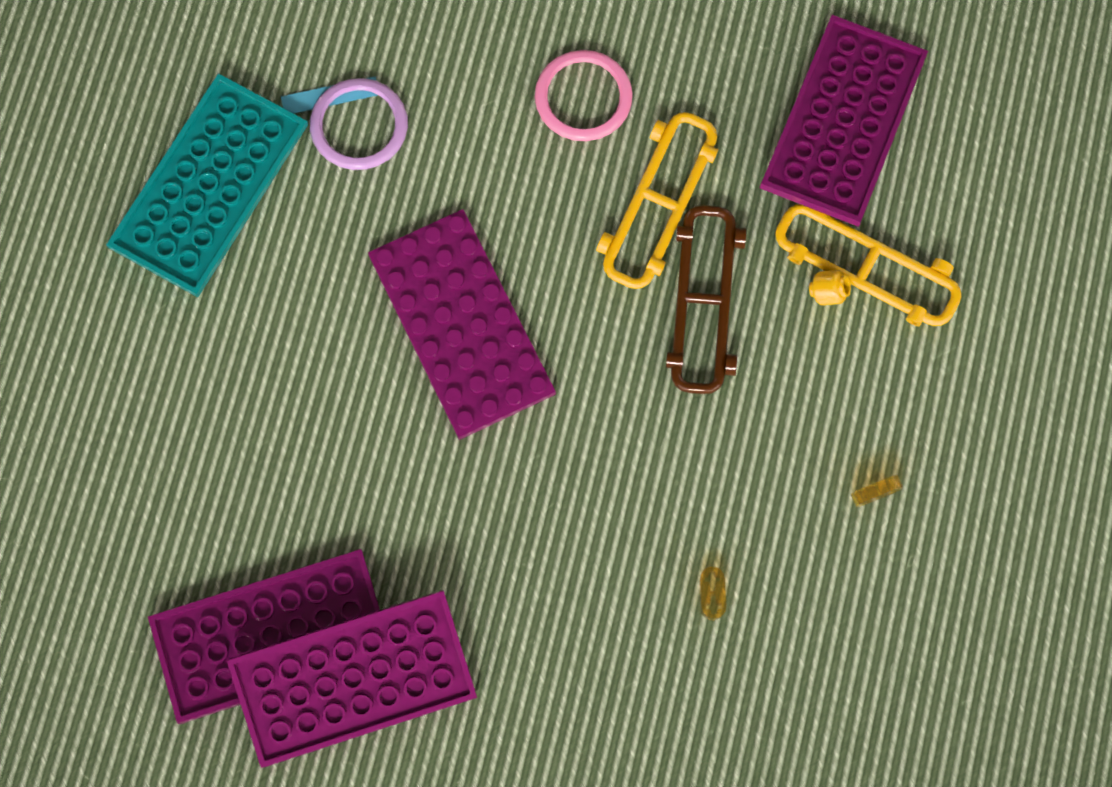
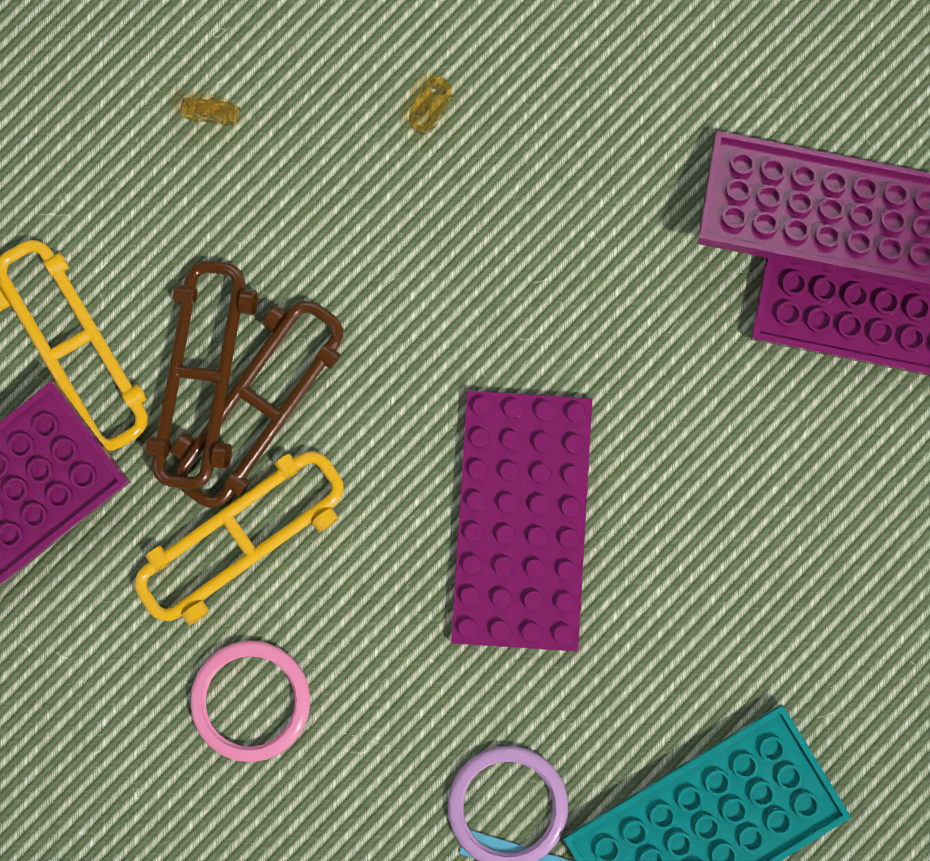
camera: 145 degrees left, 10 degrees up
yellow head [809,270,851,305] -> none
none -> reddish brown bar [146,261,258,489]

